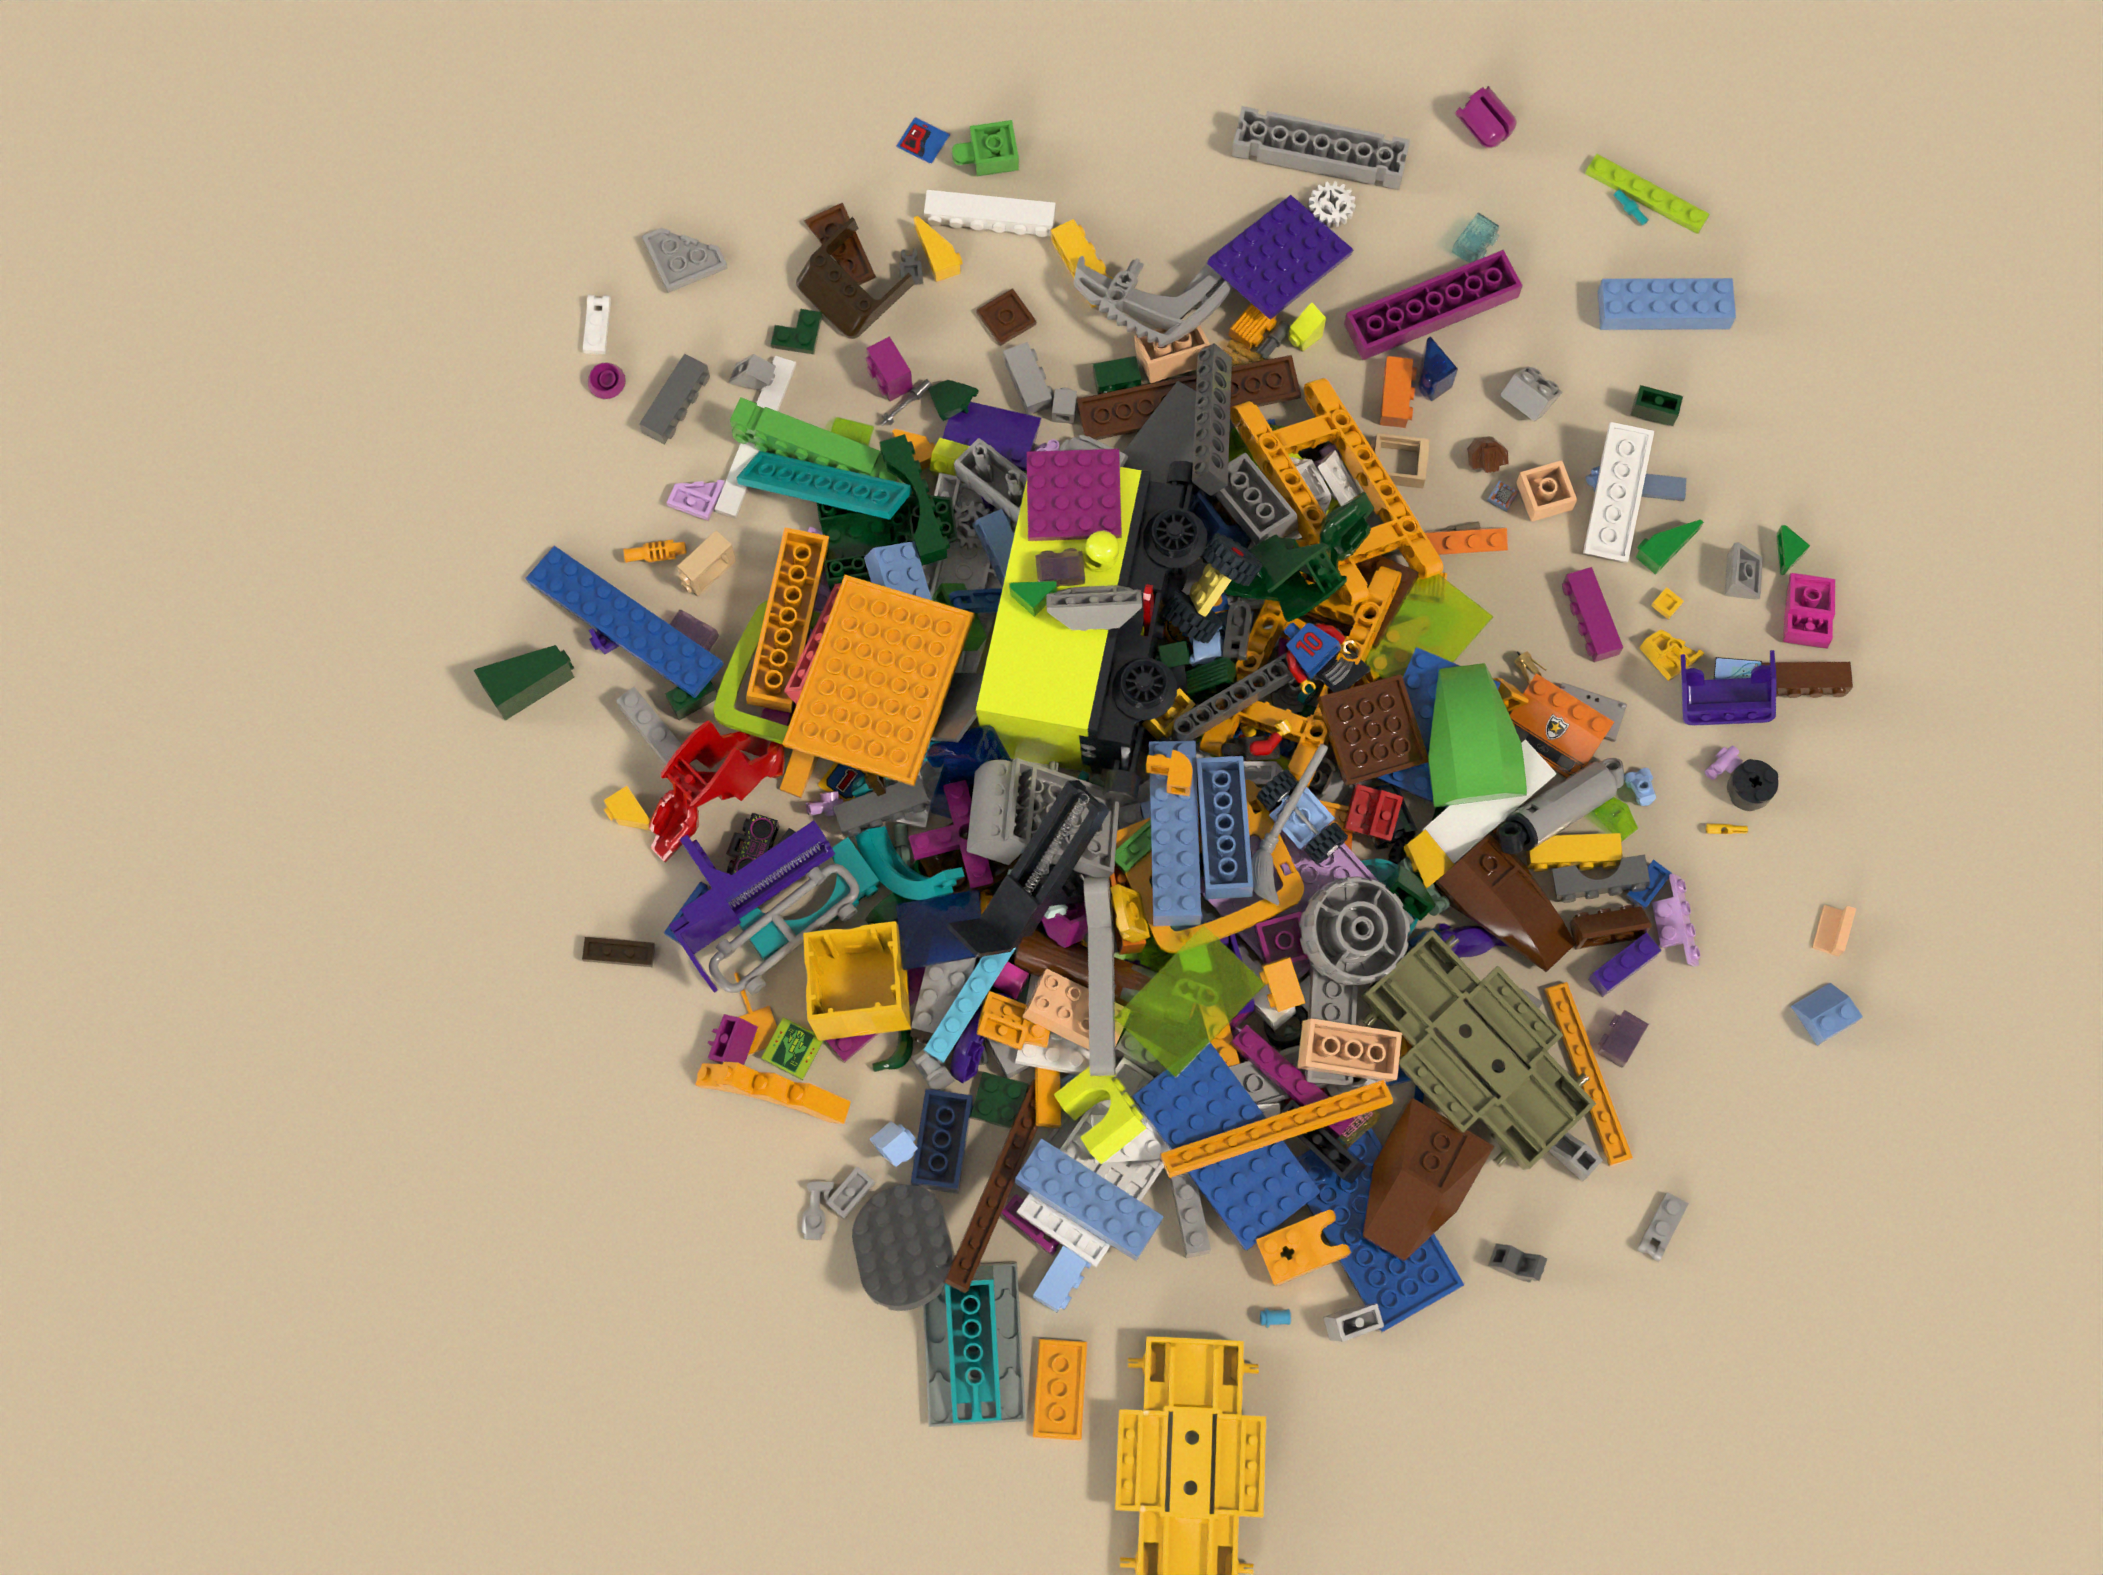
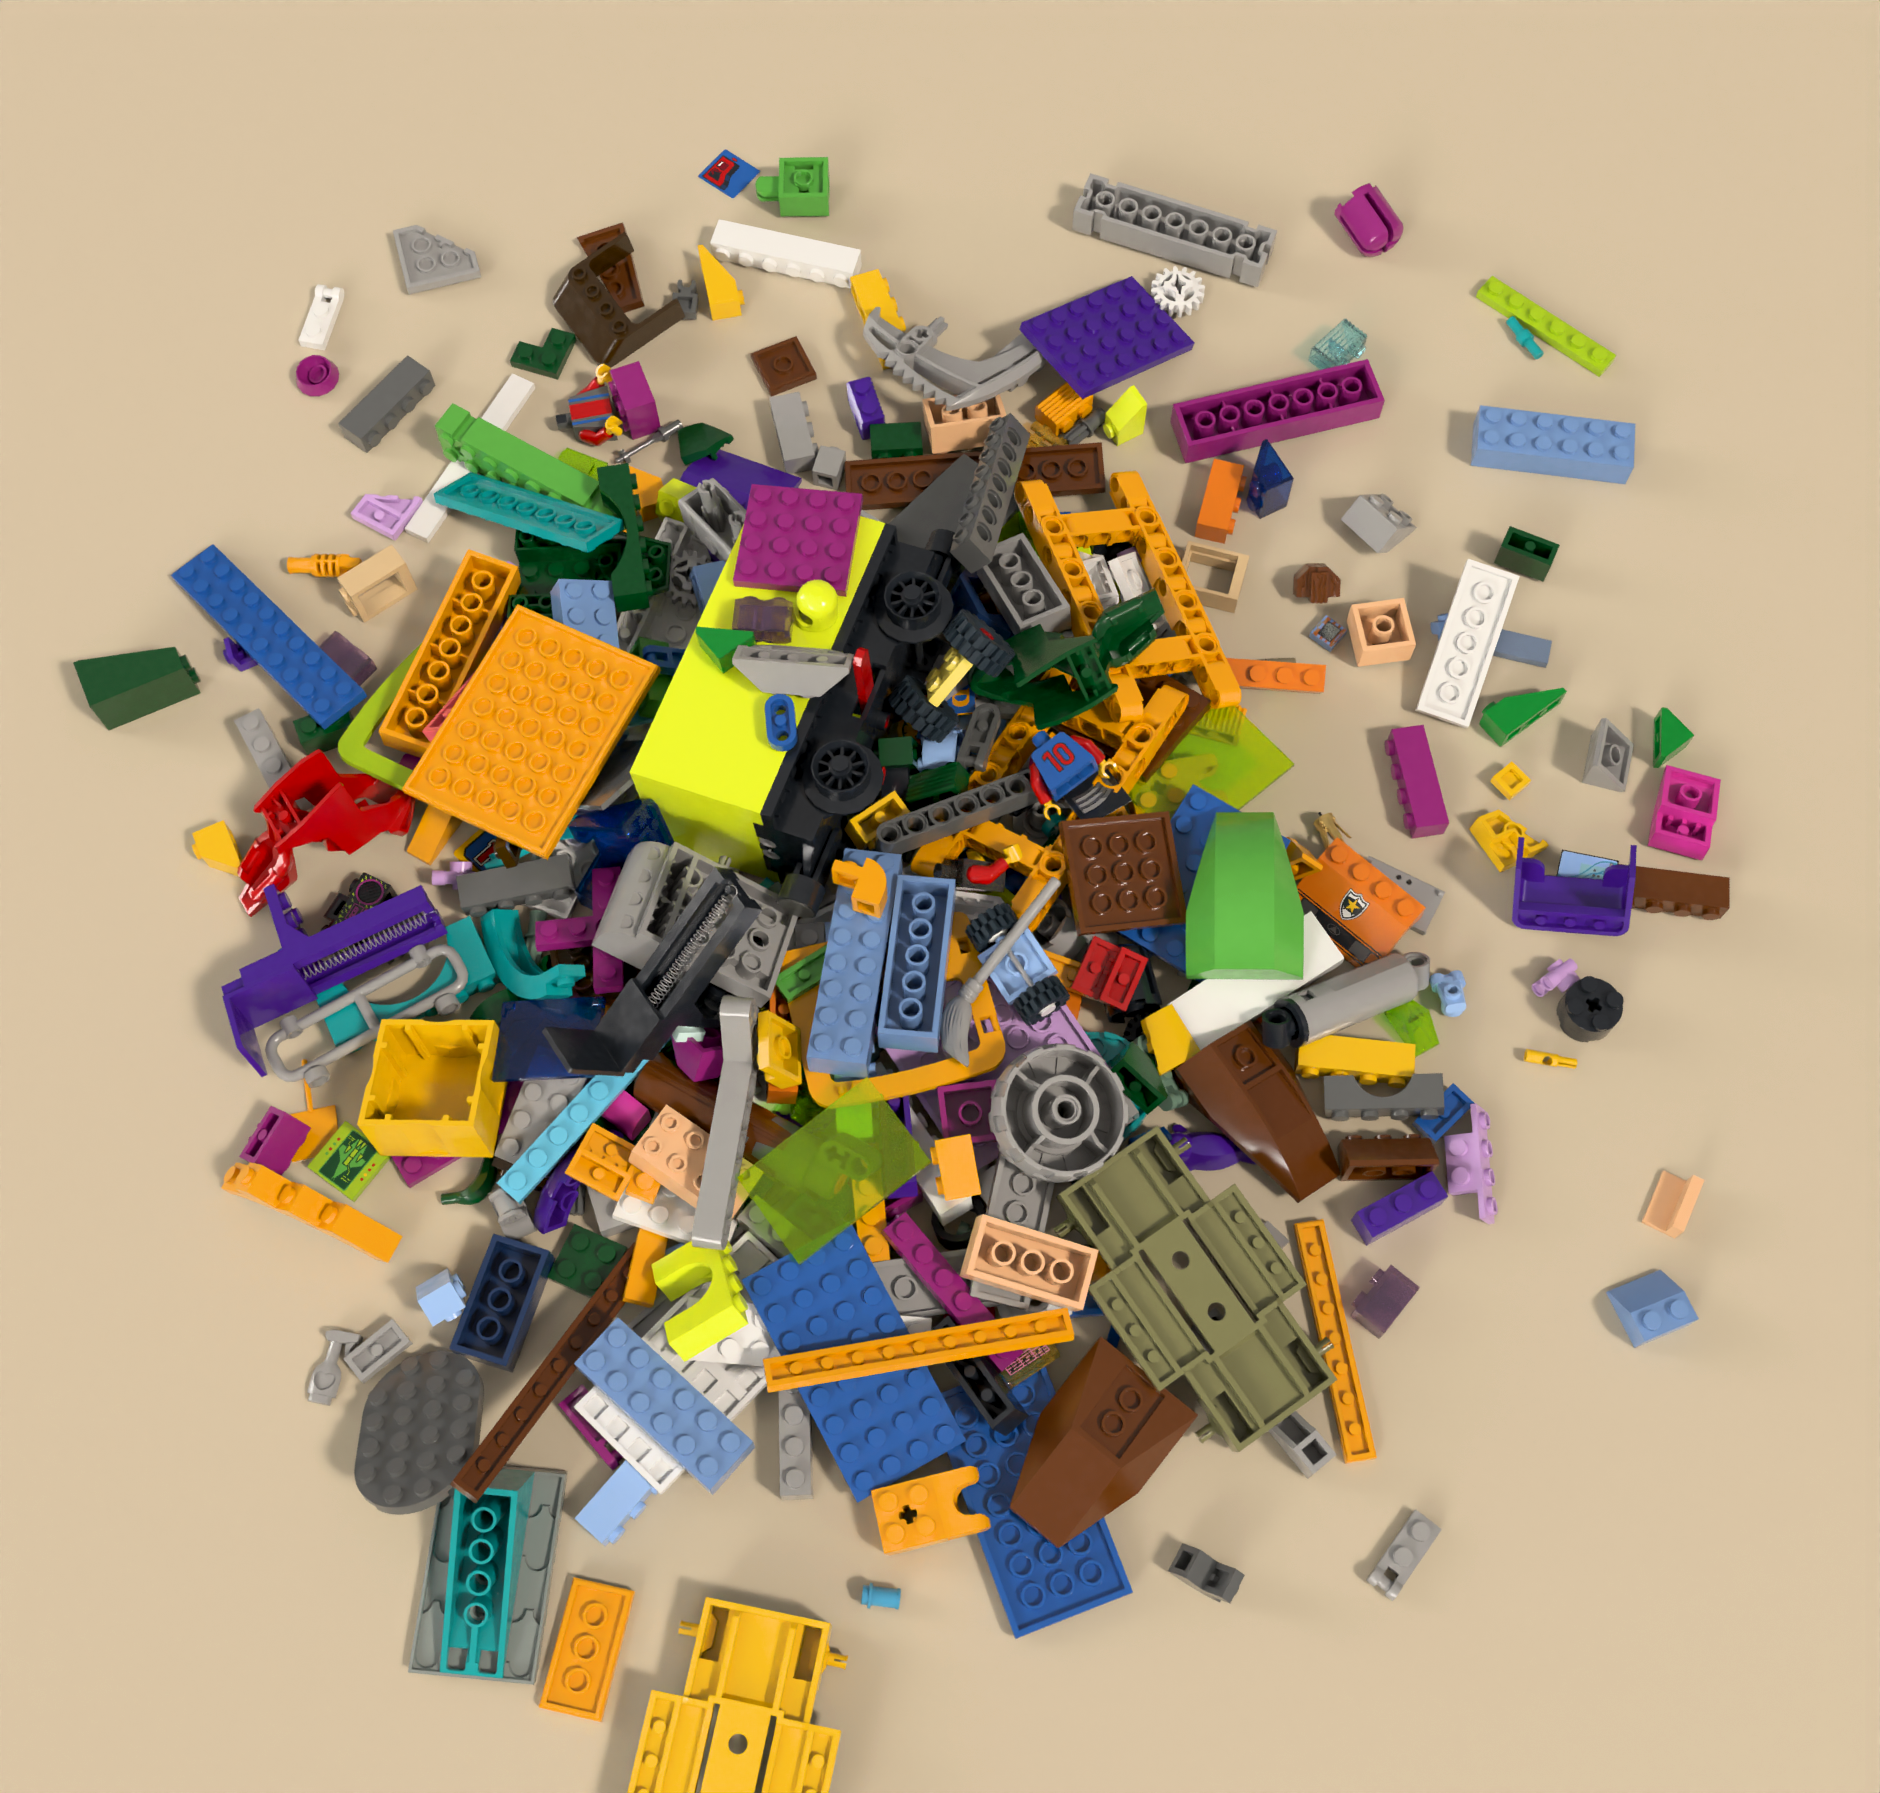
camera: 10 degrees right, 5 degrees down
dark brown plate [582,937,655,967] -> none
light grey slope [729,354,776,390] -> none
light grey slope [1323,1303,1384,1342] -> none
none -> torso [556,364,623,446]
none -> blue plate [765,694,798,752]
none -> dark purple brick [846,377,885,440]

